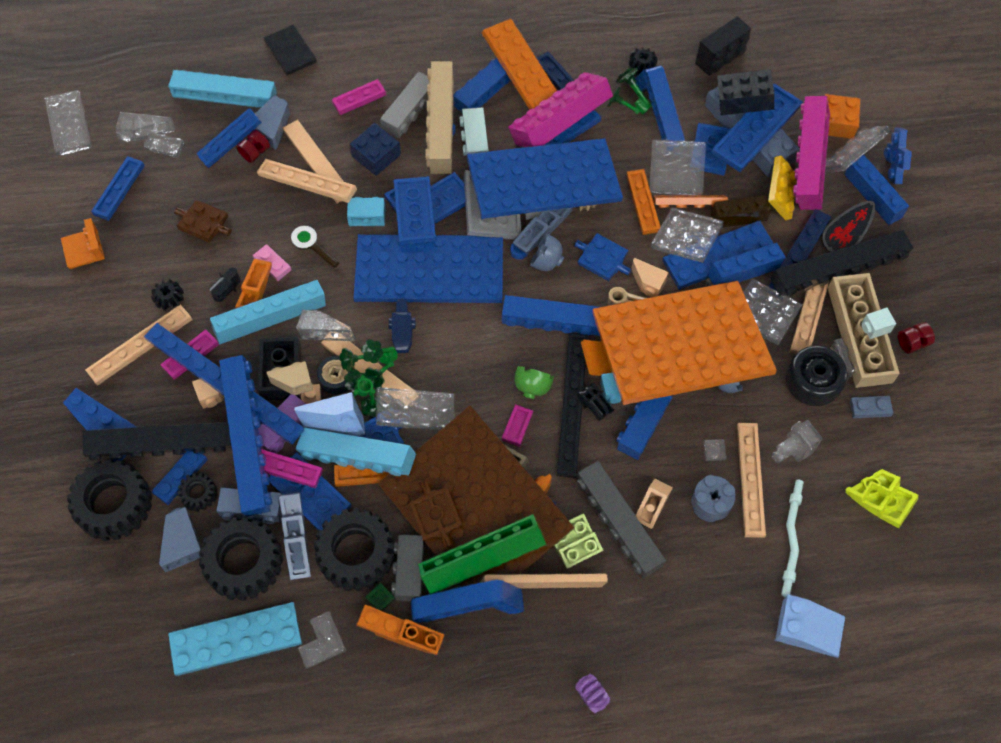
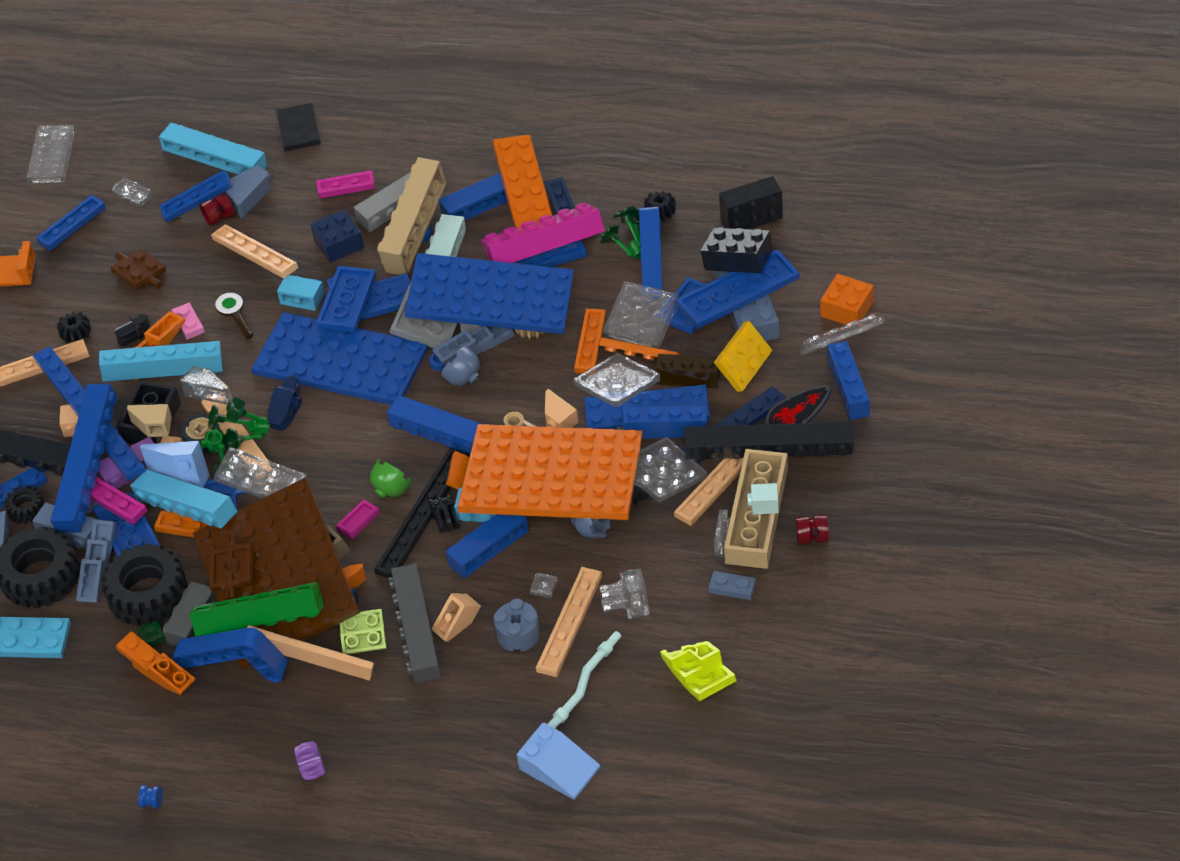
camera: 25 degrees right, 15 degrees down
clear slope [115,112,175,141] -> none
dark pink plate [160,329,219,380] -> none
light nougat tile [283,120,344,204] -> none
clear plate [298,611,346,669] -> none
blue plate [575,233,632,281] -> none
black wheel [786,346,848,406] -> none
dark pink brick [794,96,830,210] -> none
blue plate [884,128,912,184] -> none

